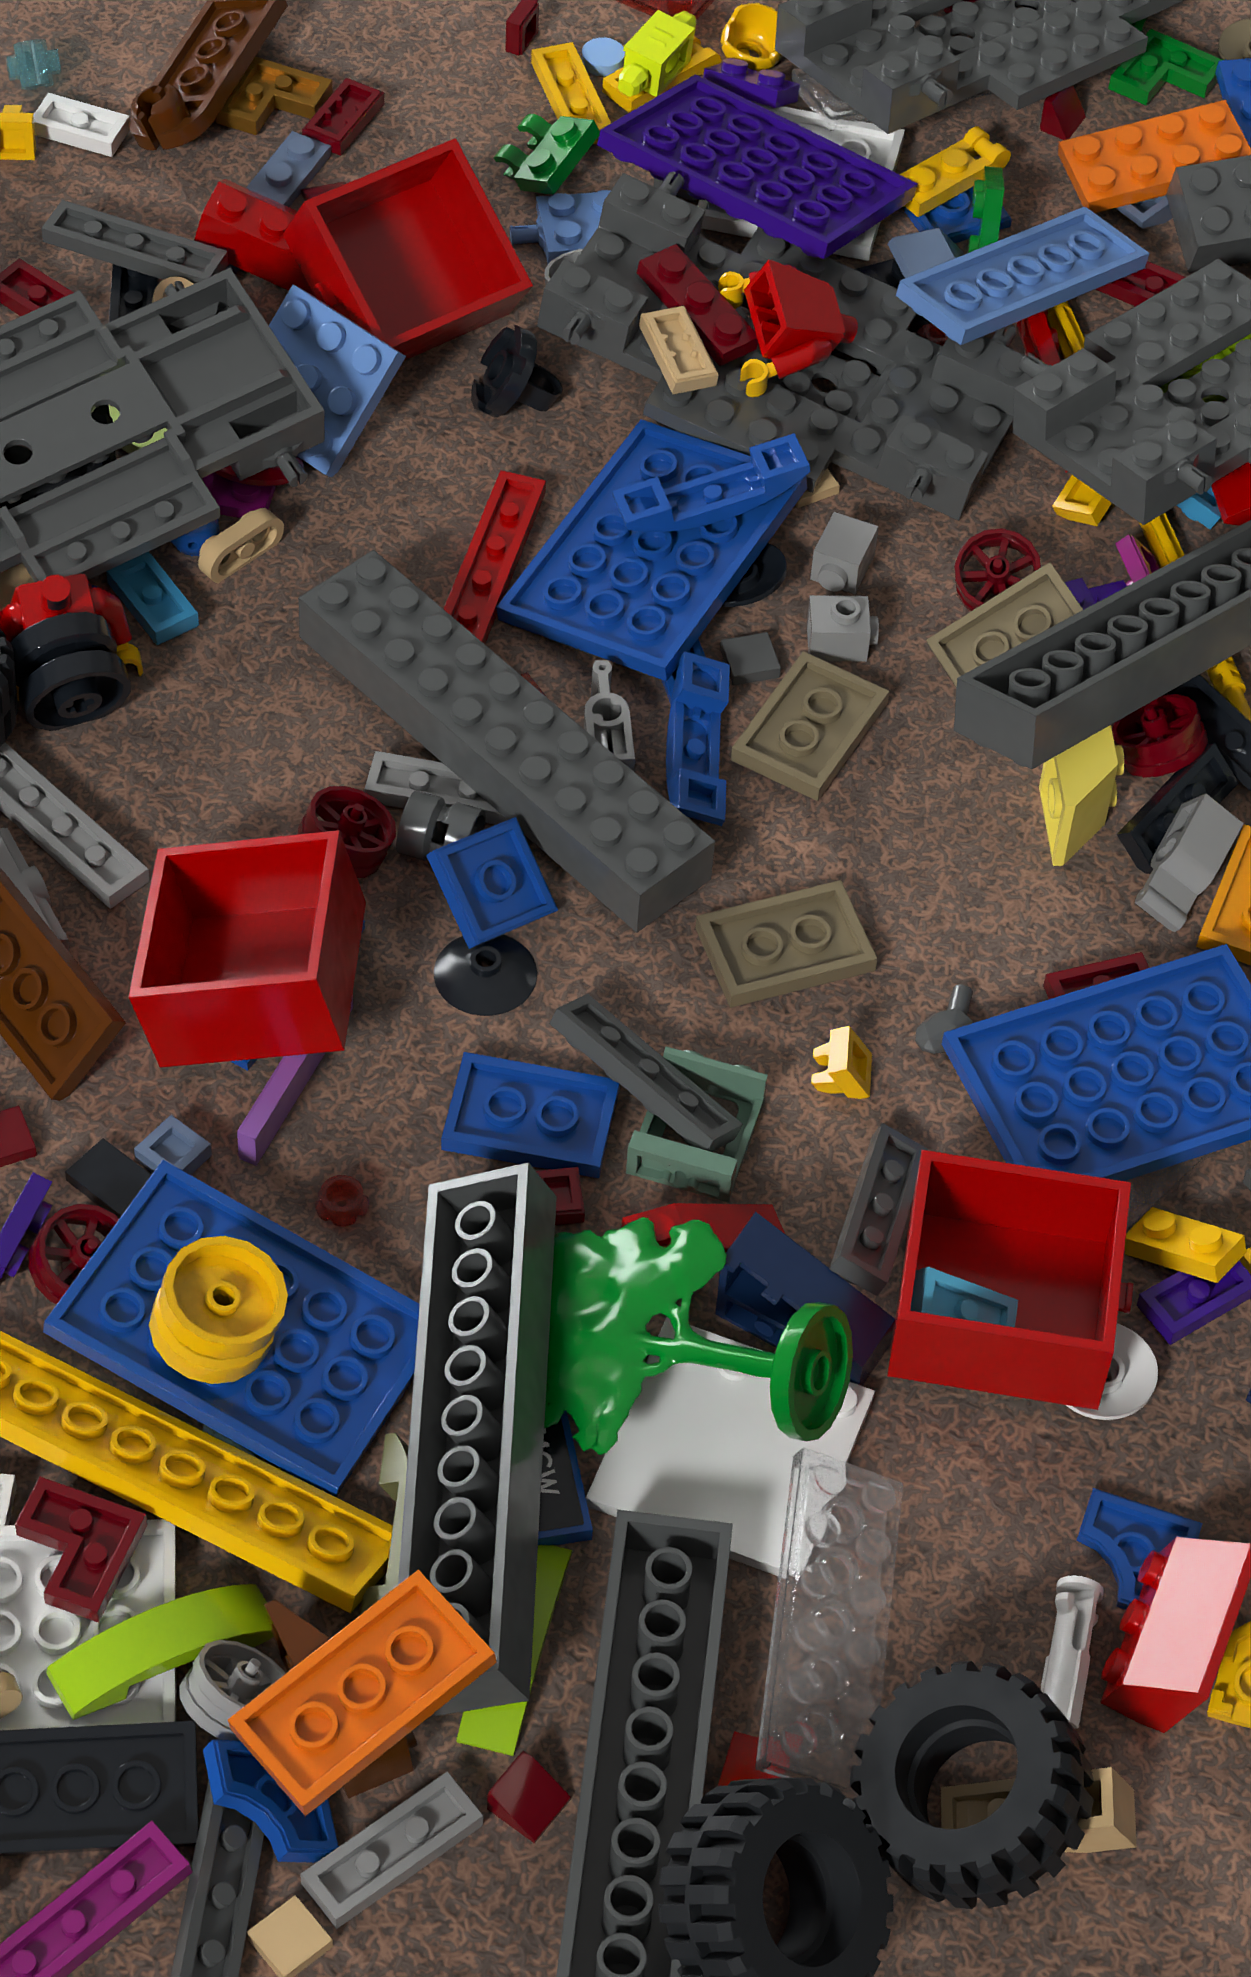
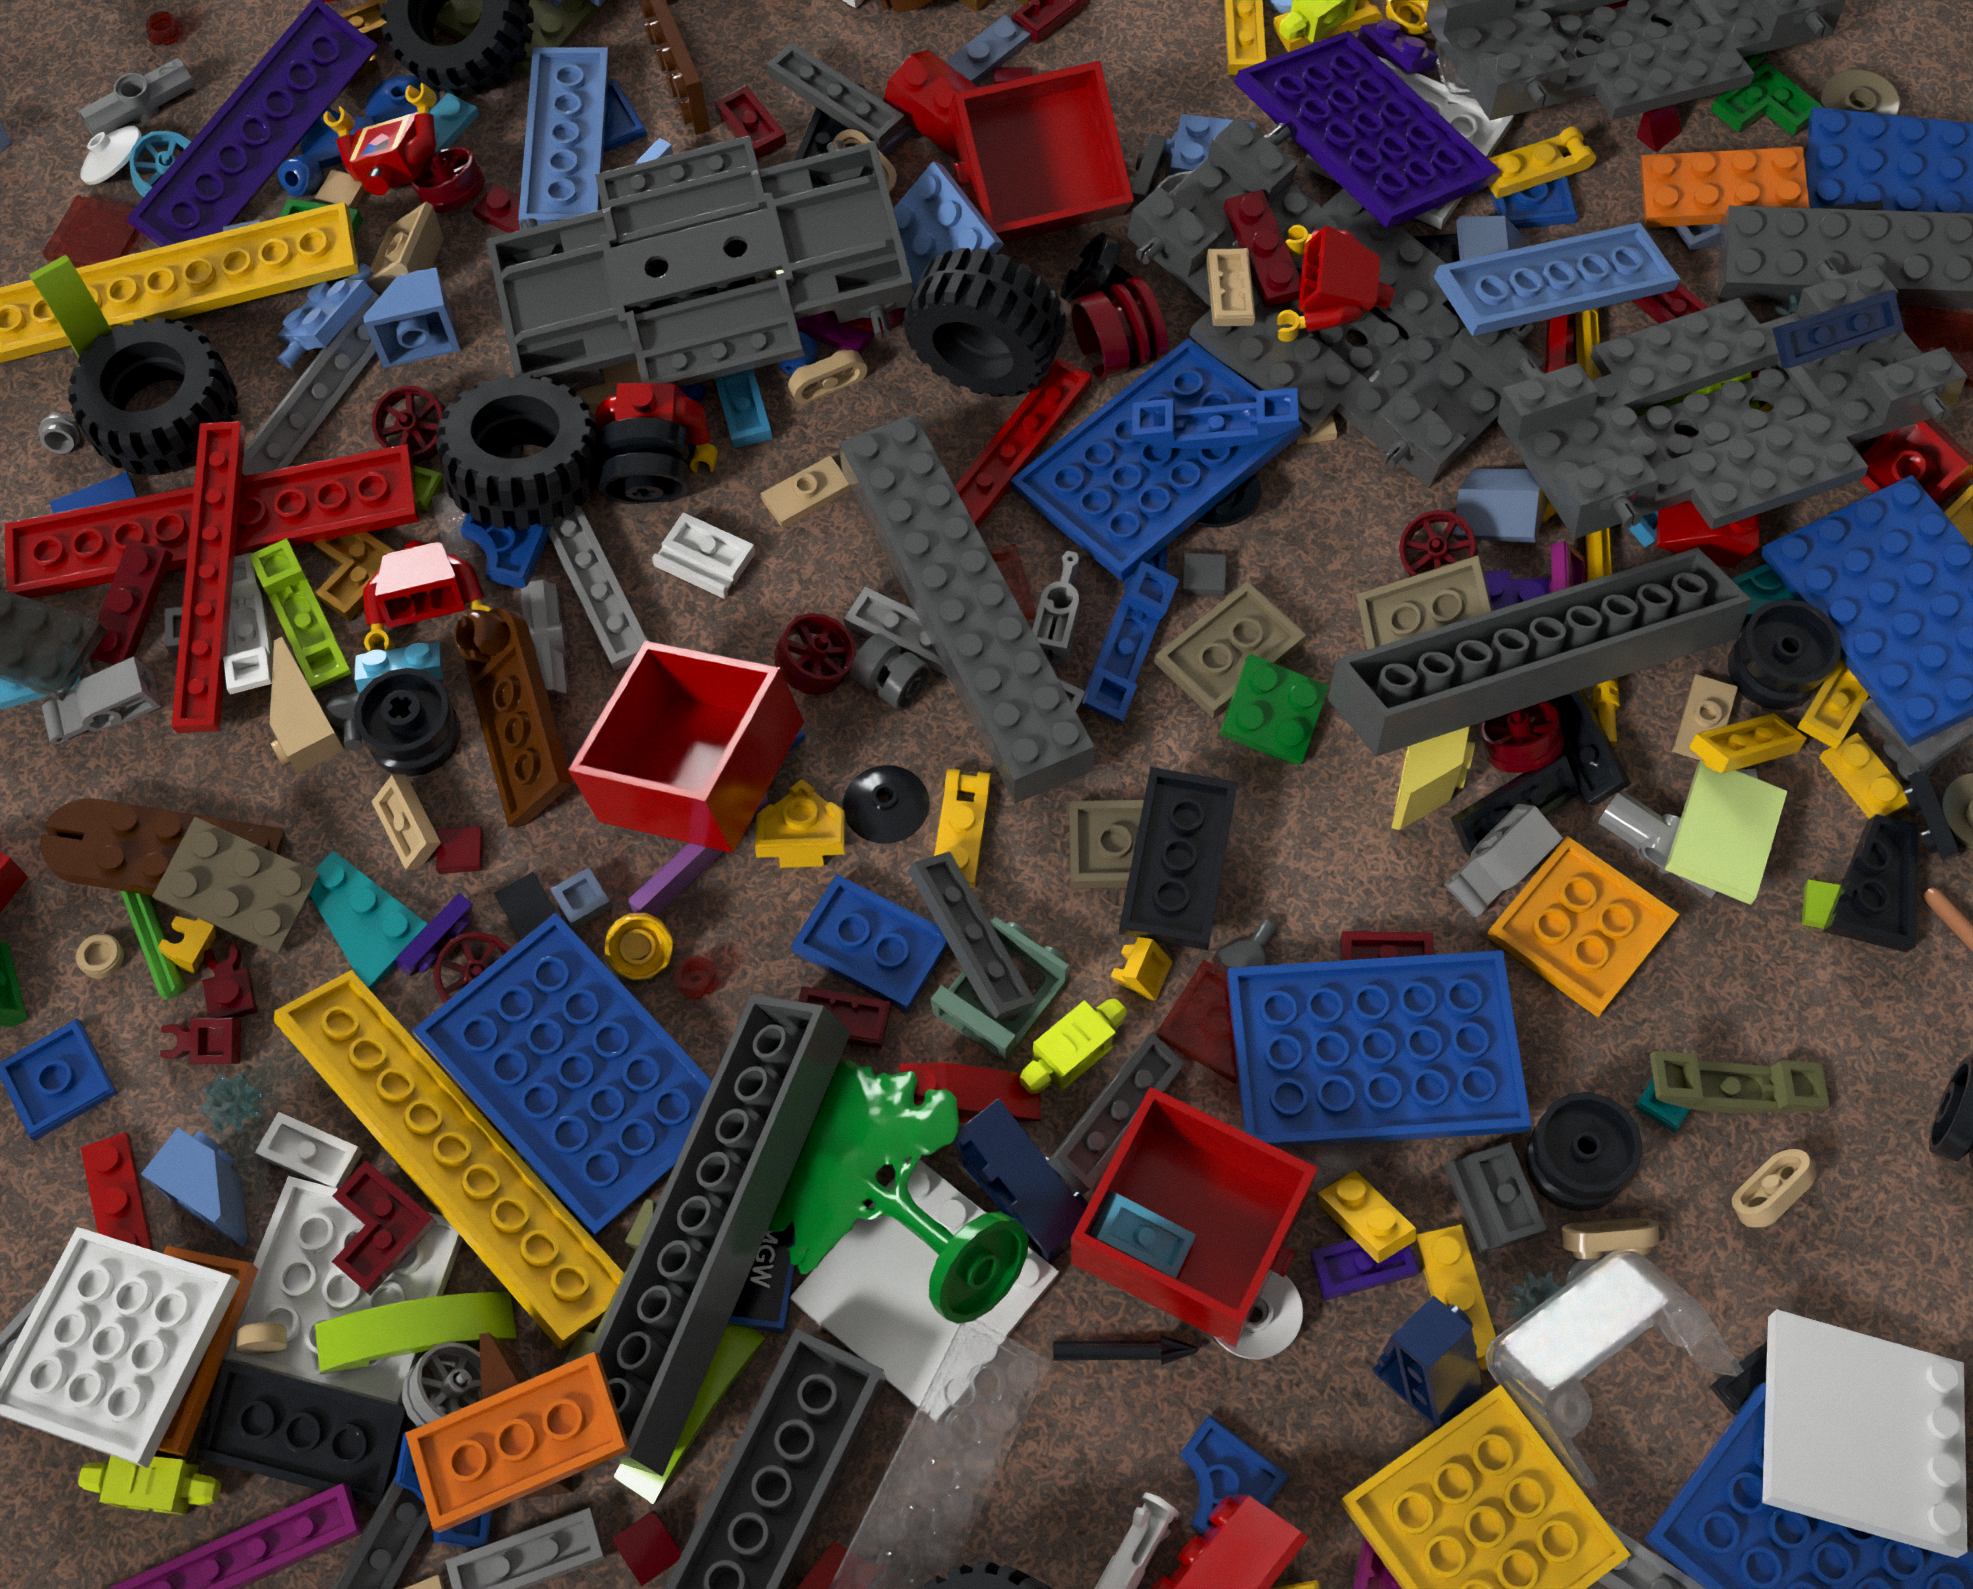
camera: 25 degrees right, 10 degrees up
yellow wheel [149,1236,288,1384] -> none
blue tile [426,817,558,949] -> none
green plate [493,114,600,195] -> none
light grey brick [807,595,879,662] -> none
light grey brick [810,512,879,594] -> none
green plate [968,166,1004,253] -> none
none -> yellow hair [604,912,674,981]
none -> white plate [652,512,756,599]
none -> yellow plate [755,779,845,868]
none -> tan plate [760,455,852,528]
none -> black tyre [903,248,1066,397]
none -> yellow plate [934,768,991,888]
none -> neon yellow piece [1019,998,1127,1094]
none -> black piece [1053,1334,1199,1365]
none -> dark red wheel [1071,276,1168,380]
none -> black plate [1119,767,1238,951]
none -> dark grey plate [1129,133,1167,215]
none -> clear red plate [1156,960,1238,1084]
none -> green plate [1218,654,1329,766]
none -> sand blue slope [1453,468,1548,542]

